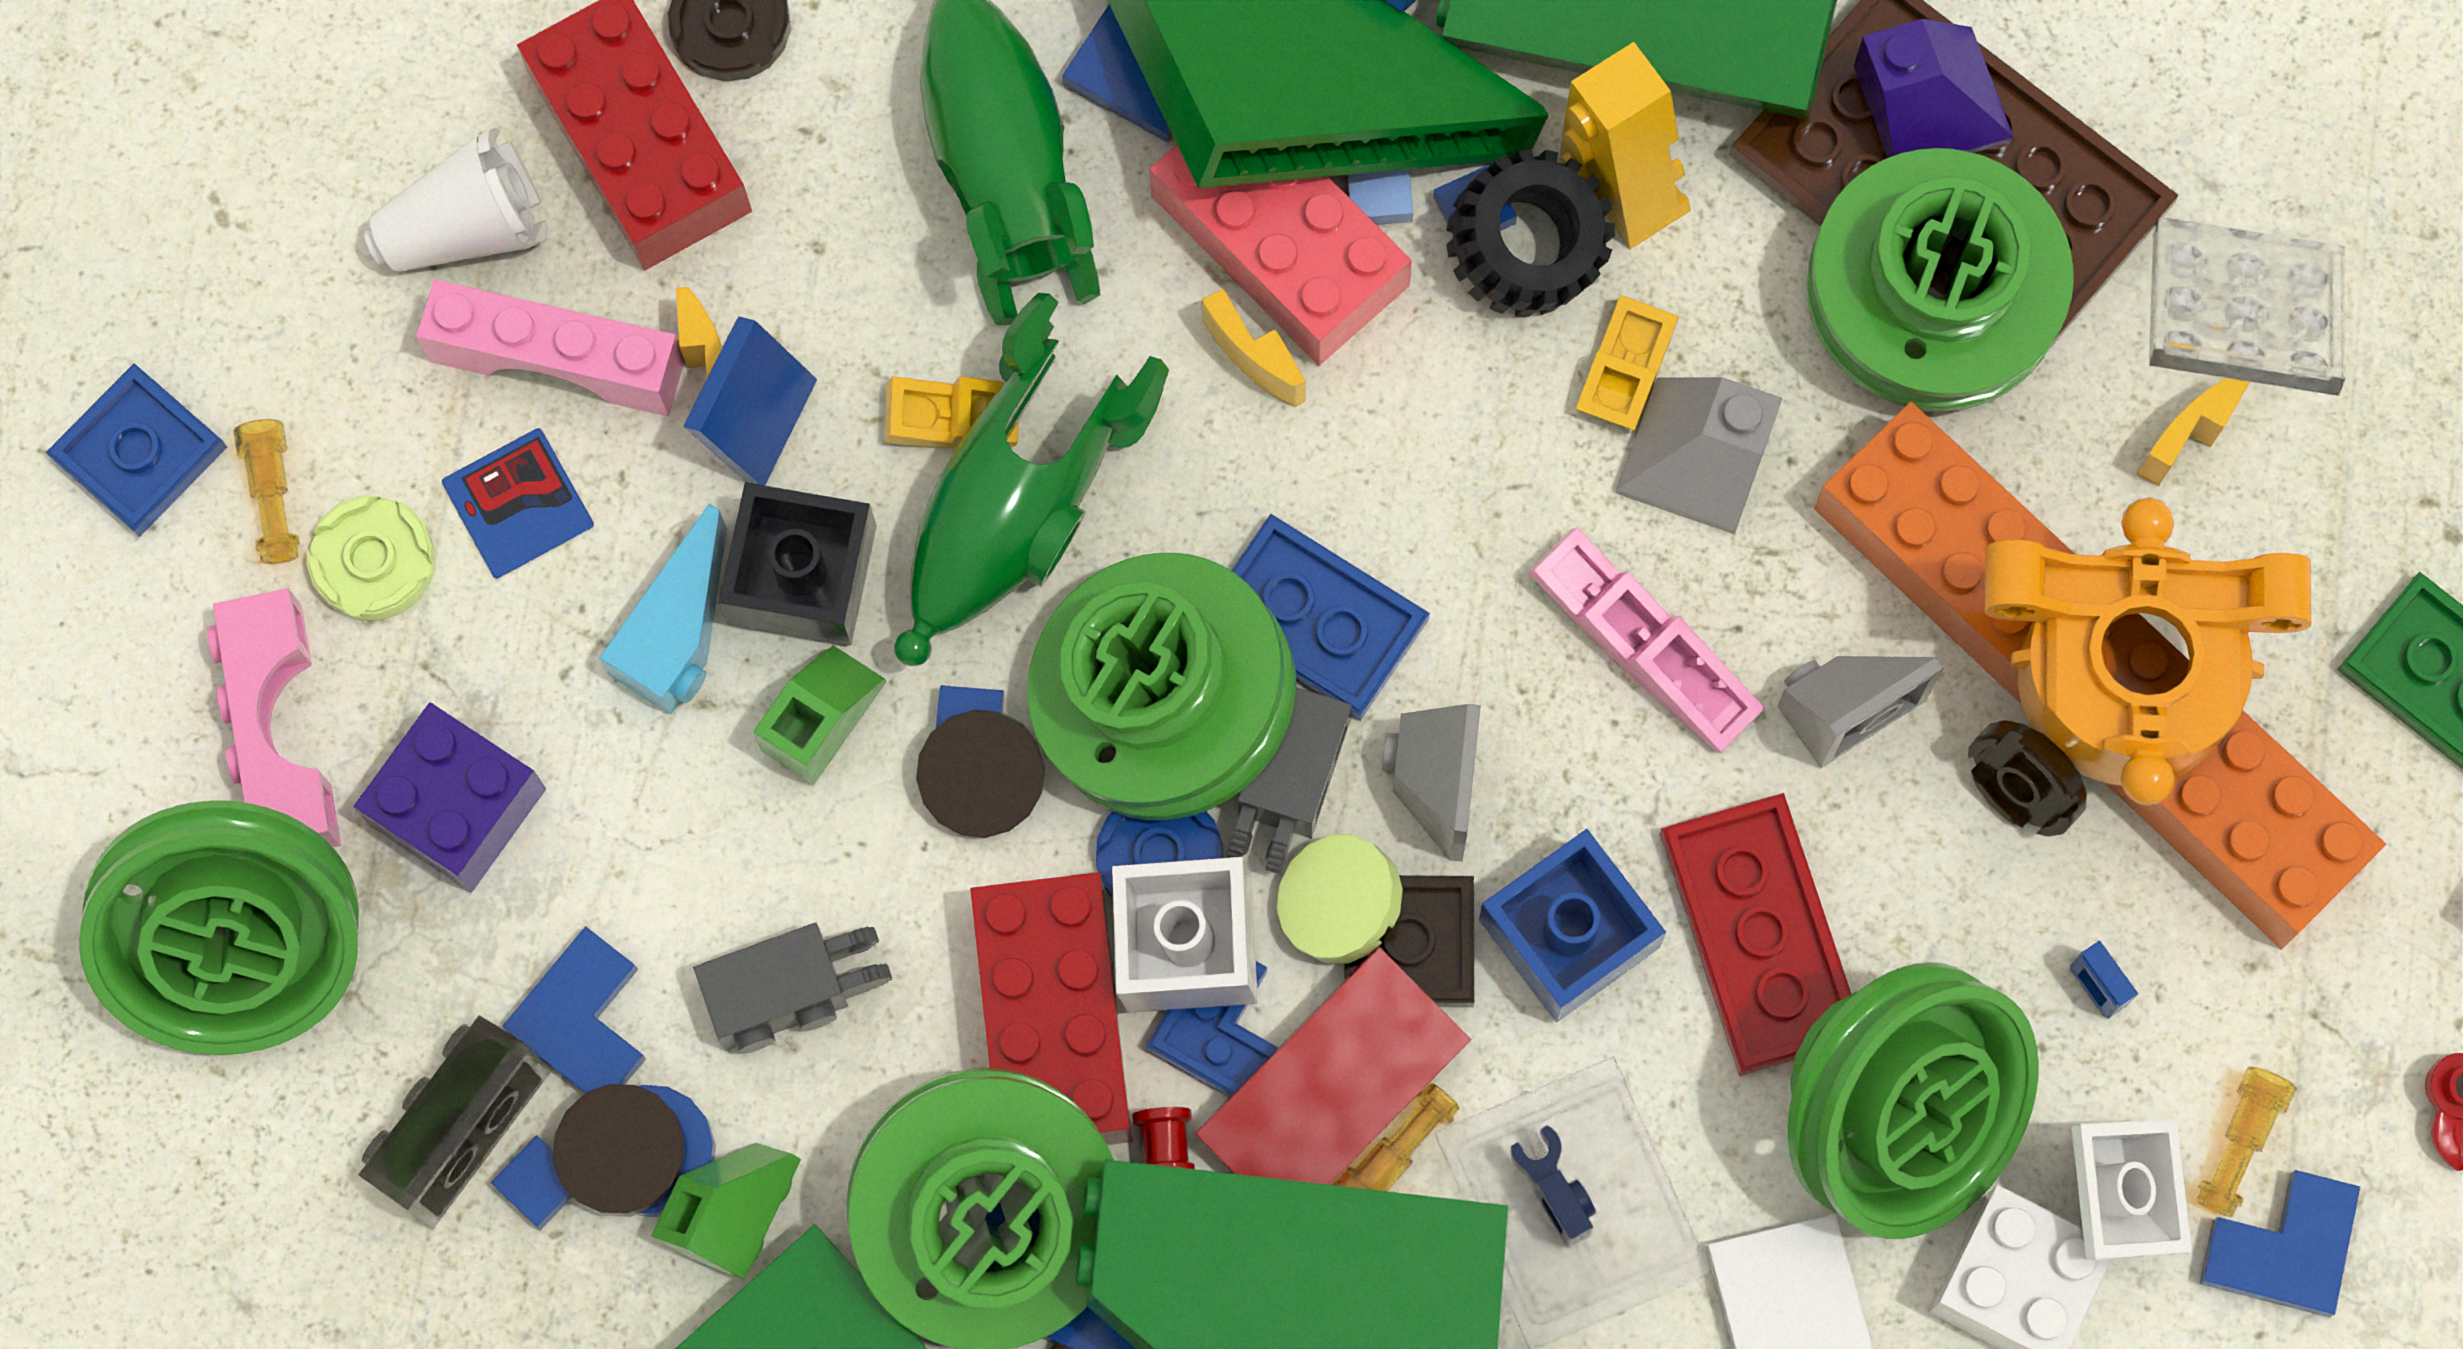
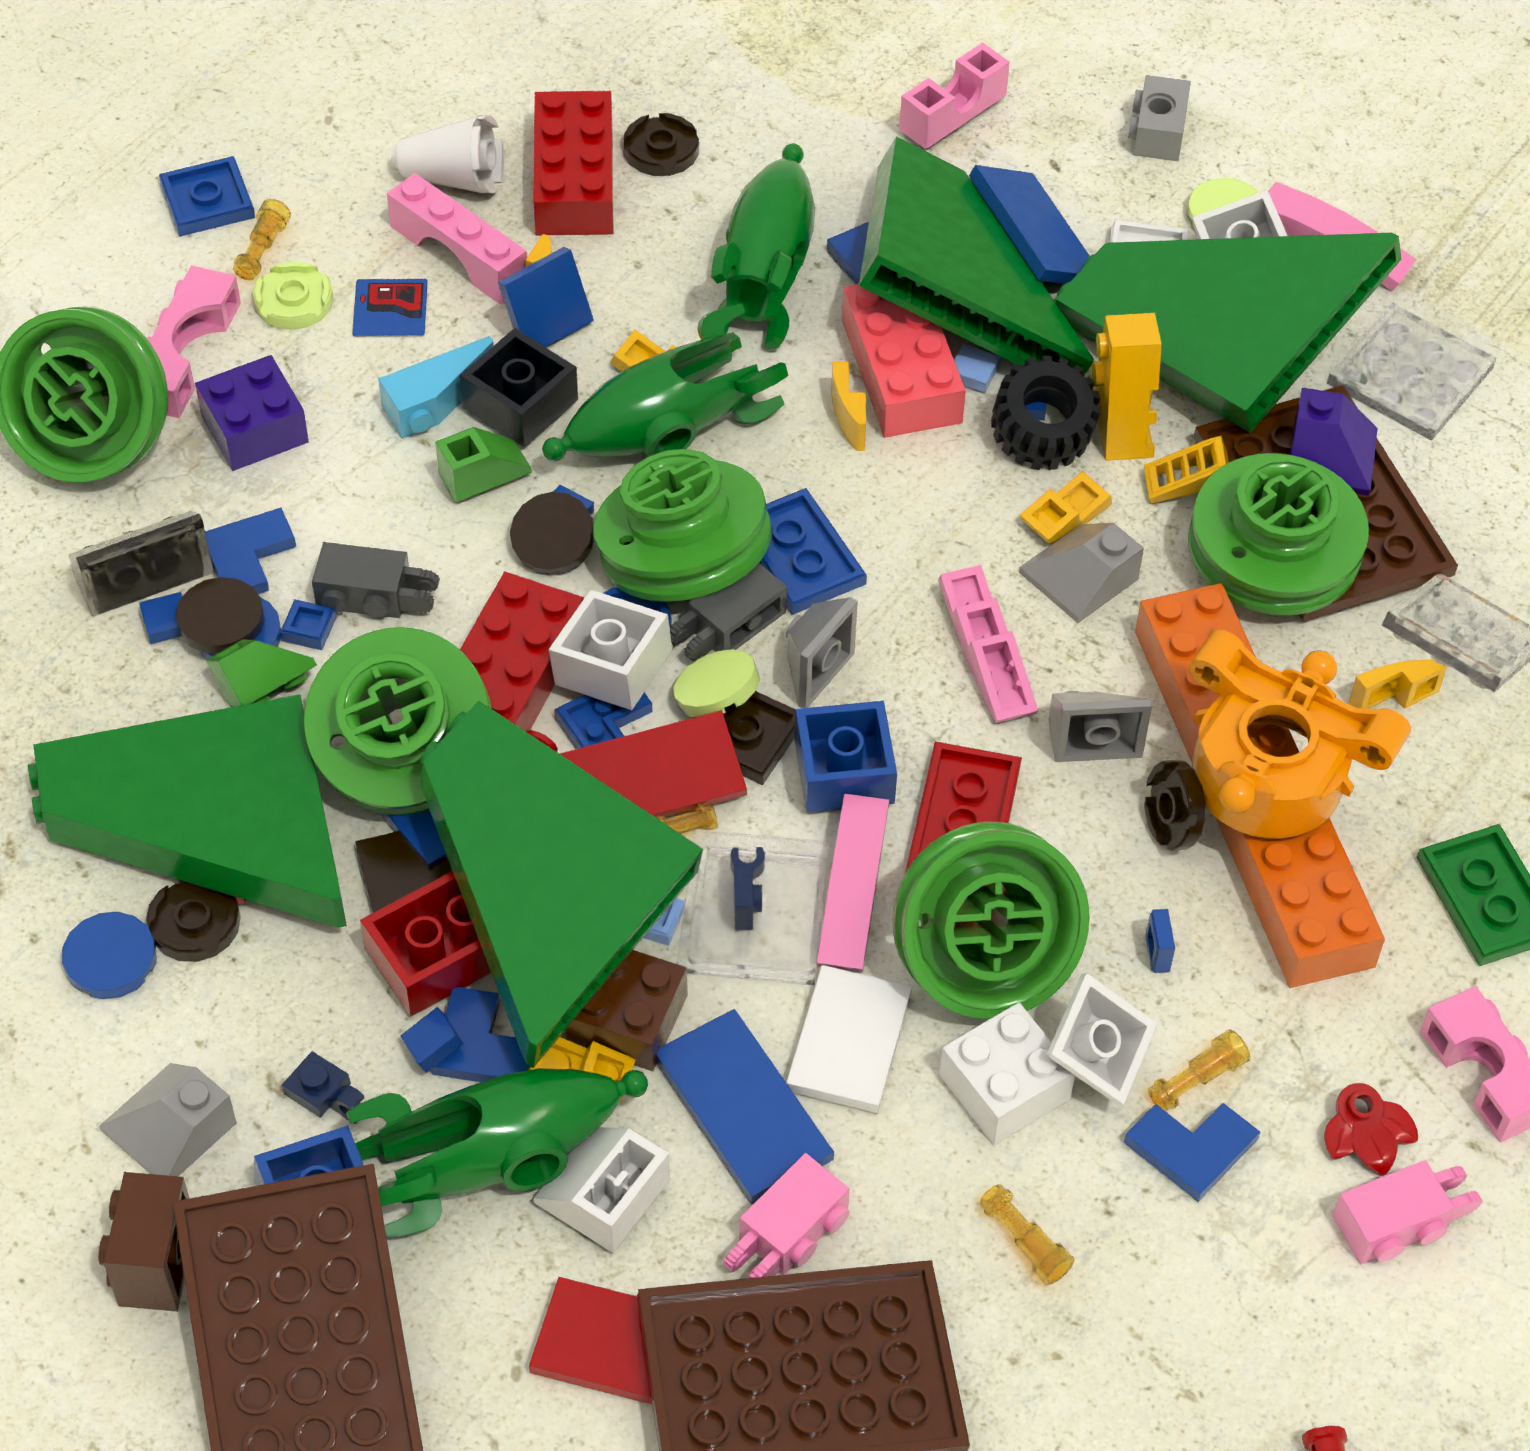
camera: 25 degrees right, 20 degrees down
none -> blue tile [280,599,337,650]
none -> bright pink slope [817,794,889,972]
none -> yellow slope [1144,436,1229,504]

